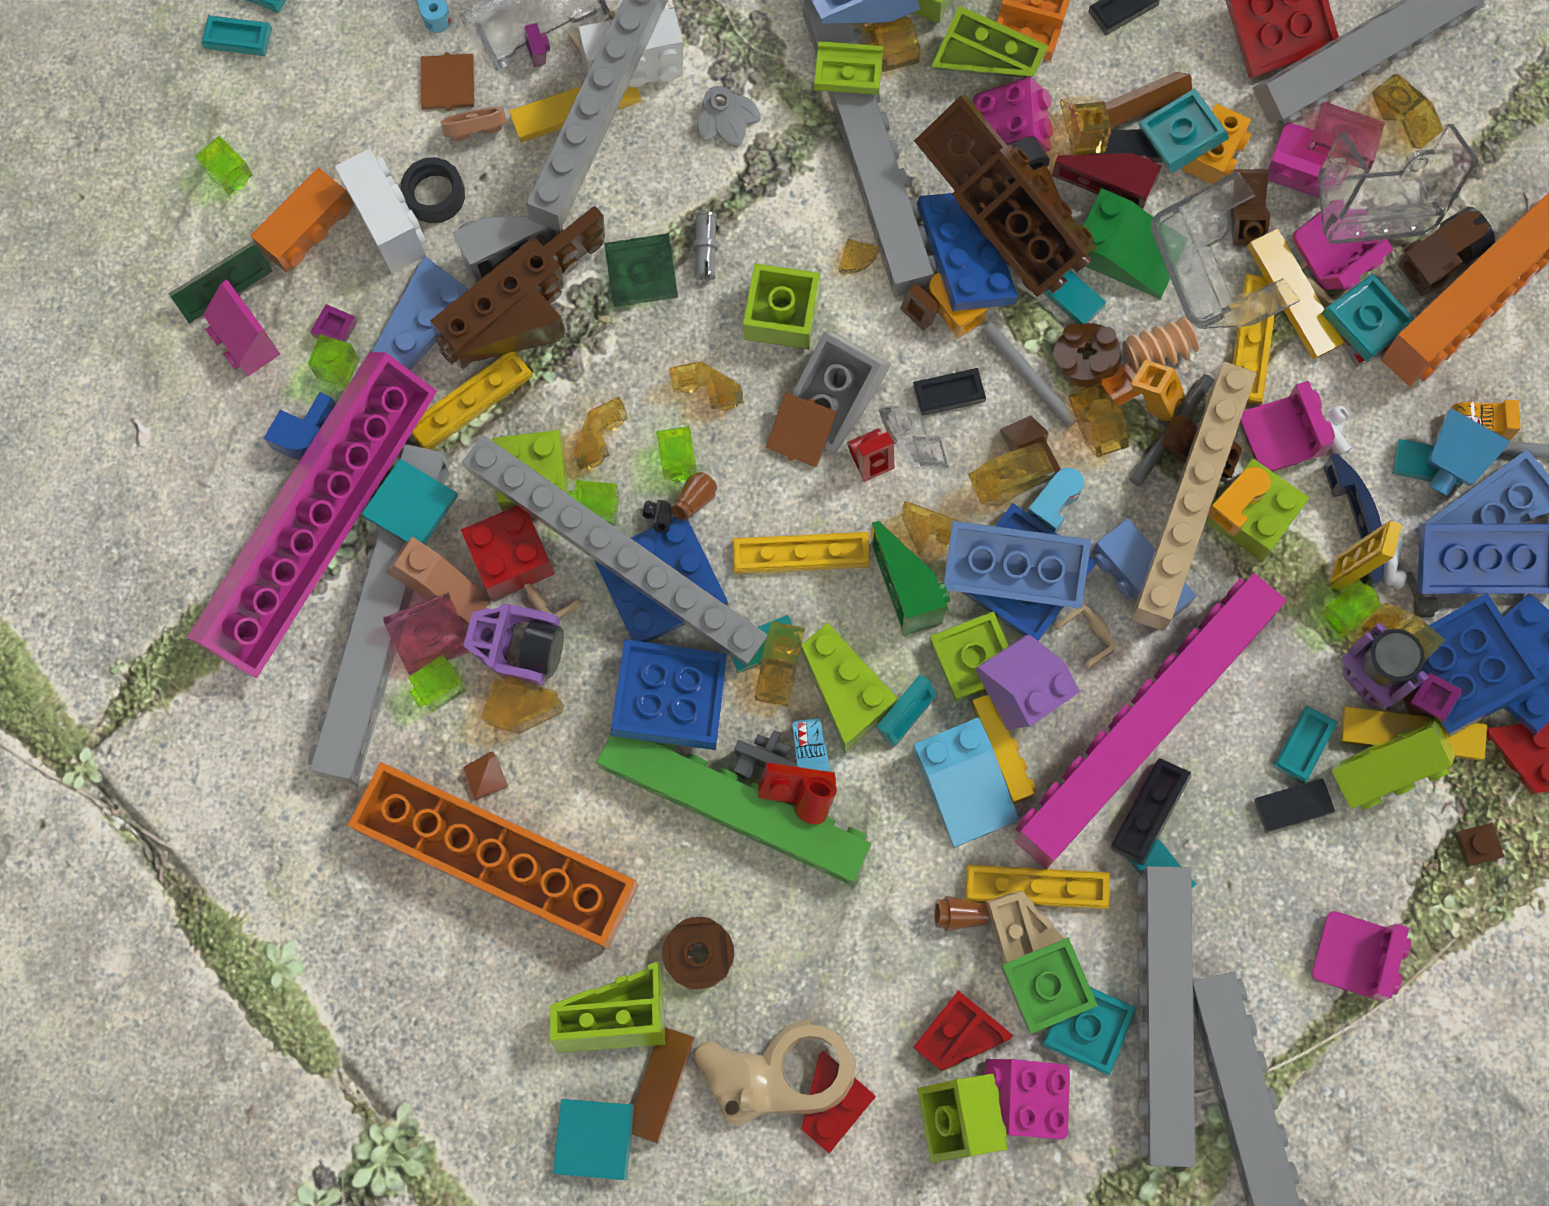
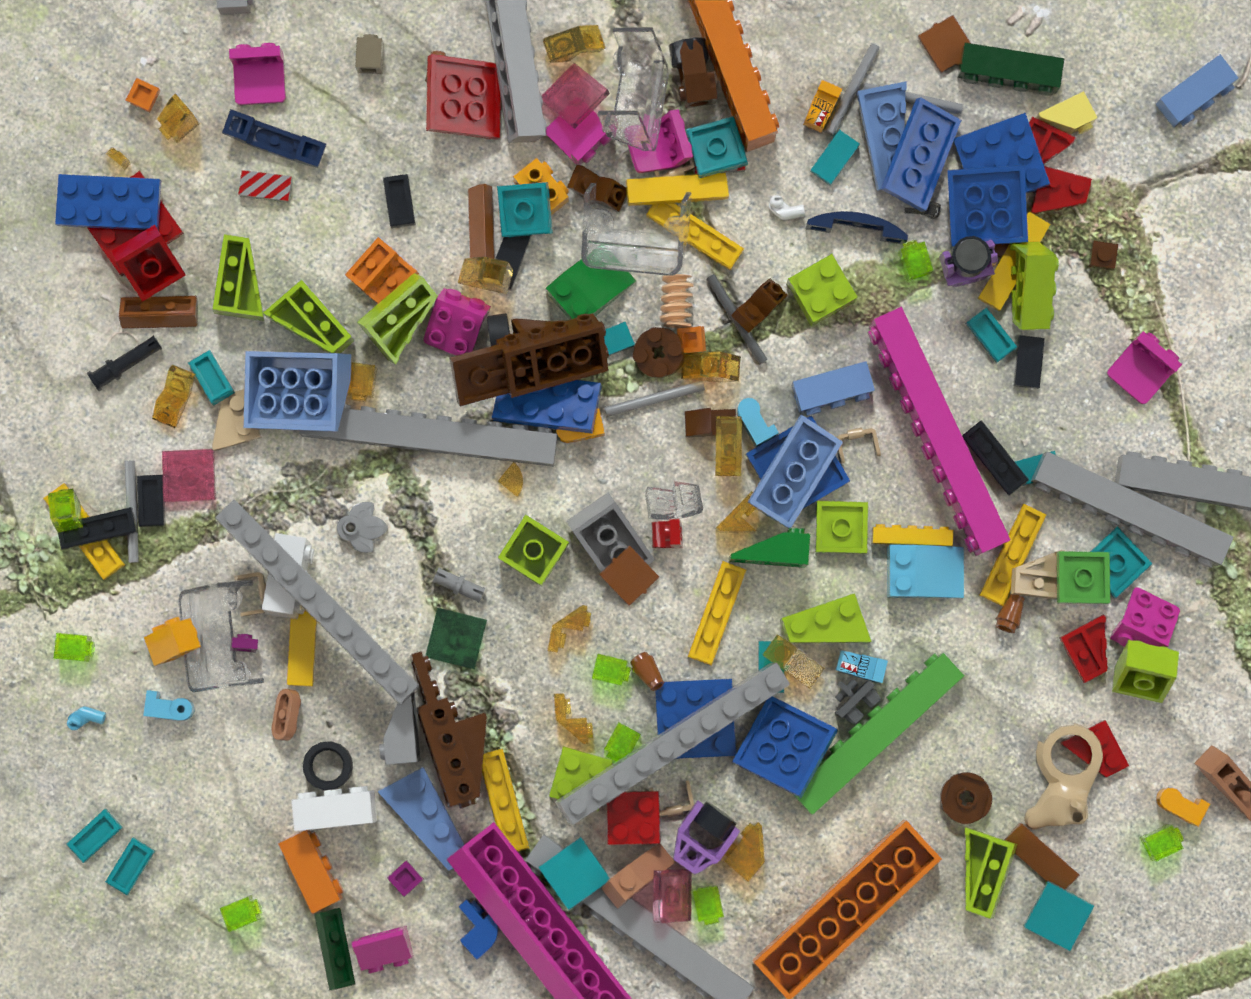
camera: 75 degrees left, 10 degrees up
clear neon green brick [308,334,359,388] -> none
dark orange piece [421,52,475,111] -> none
dark orange slope [463,751,508,800] -> none
black arm [642,500,672,533] -> none
red plate [757,762,837,824] -> none
lime plate [814,41,883,95] -> none
teal tile [877,674,937,747] -> none
reddish brown plate [900,284,940,331] -> none
black tile [913,368,986,416] -> none
medium lavender slope [975,634,1080,730] -> none
dark red slope [1052,153,1162,210] -> none
light orange leg [1131,360,1185,421] -> none
tan brick [1131,361,1257,631] -> none
light orange leg [1208,467,1271,537] -> none
dark pink bracket [1240,381,1335,472] -> none
yellow tile [1329,520,1403,590] -> none
clear yellow slope [1361,602,1445,662] -> none
white arm [1382,538,1407,589] -> none
magenta plate [1411,672,1463,723] -> none
dark azure torso [1426,408,1510,497] -> none

